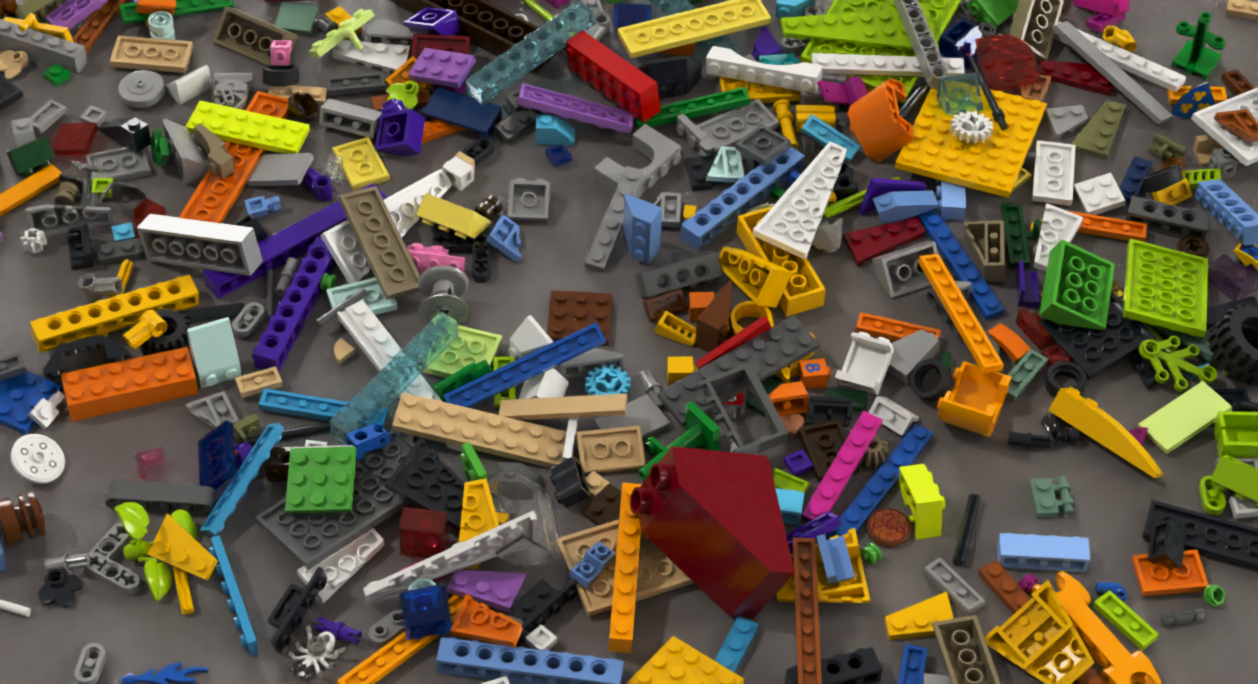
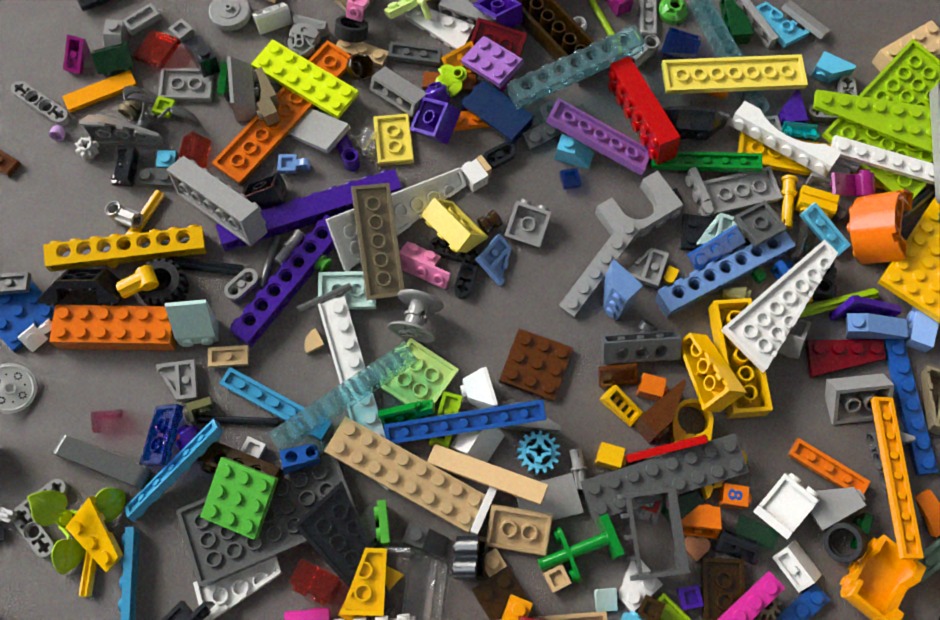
camera: 15 degrees right, 20 degrees up
none -> blue plate [687,225,746,270]

